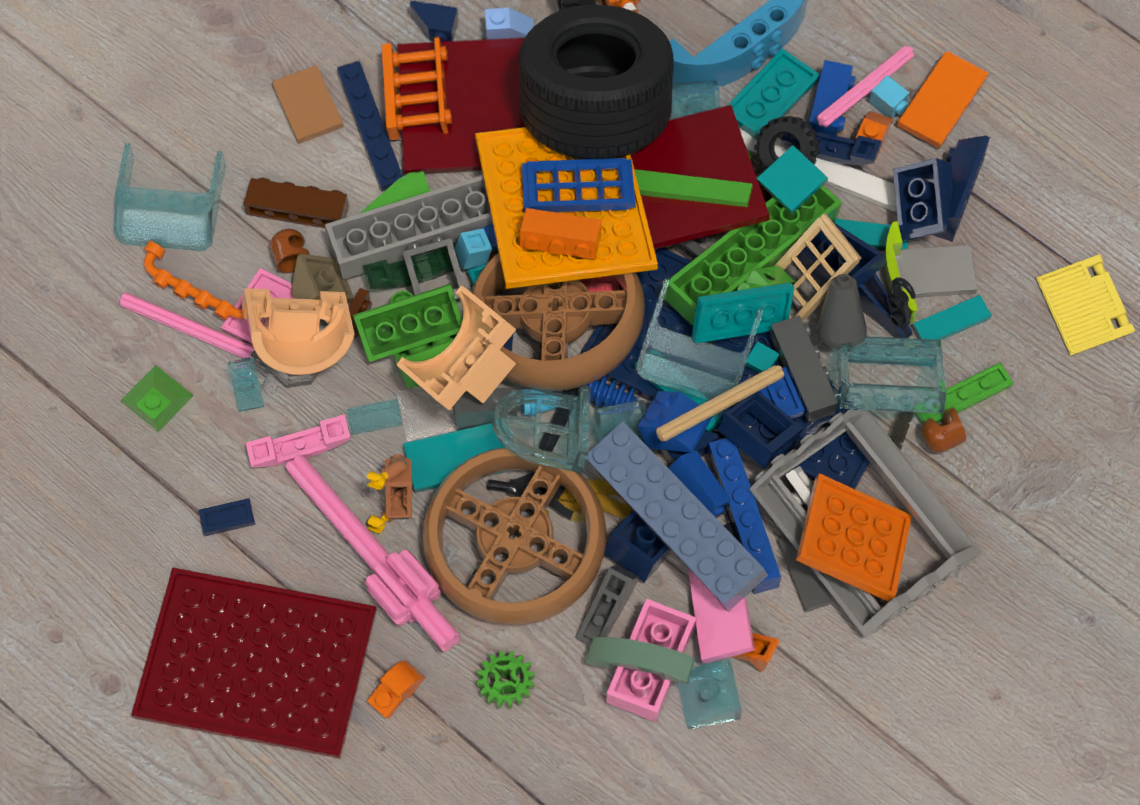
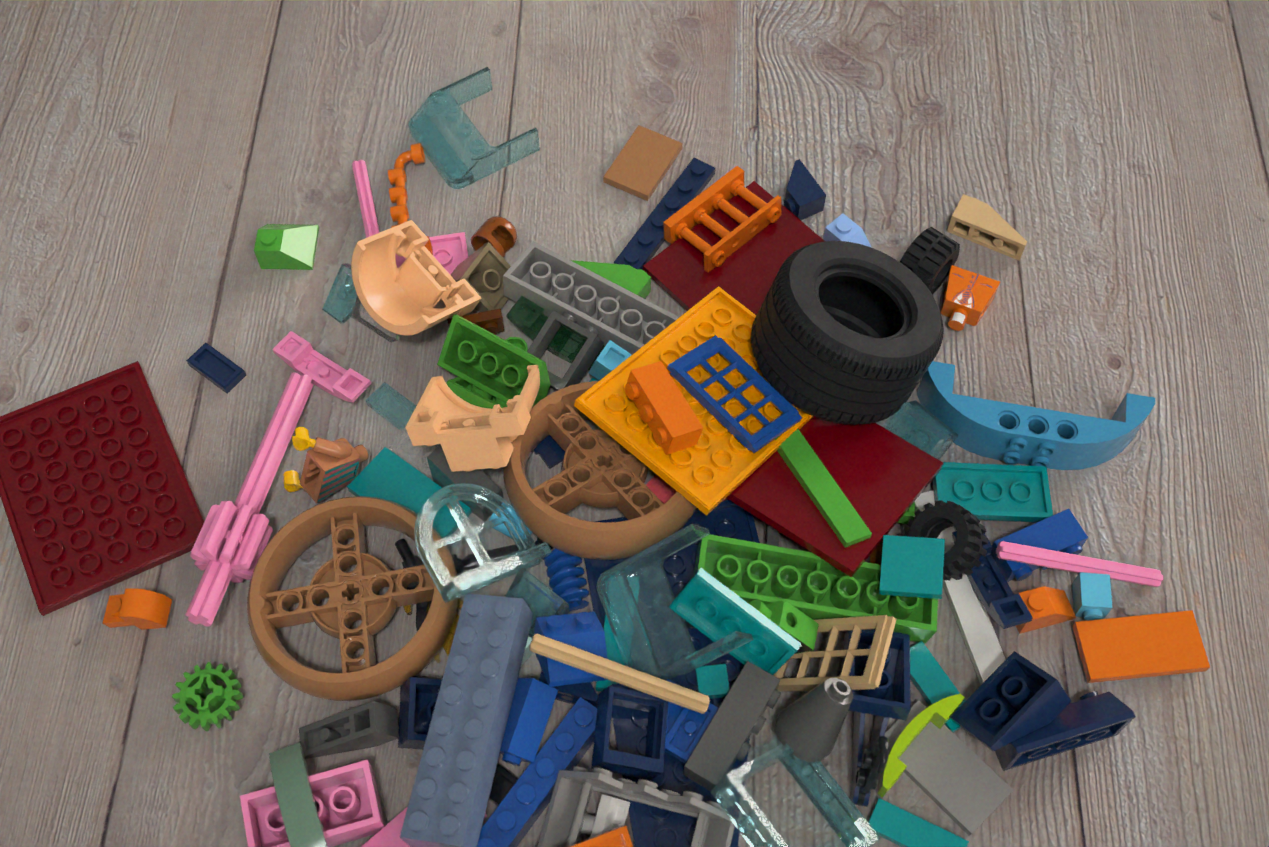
camera: 50 degrees right, 5 degrees down
reddish brown brick [244,178,349,229] -> none

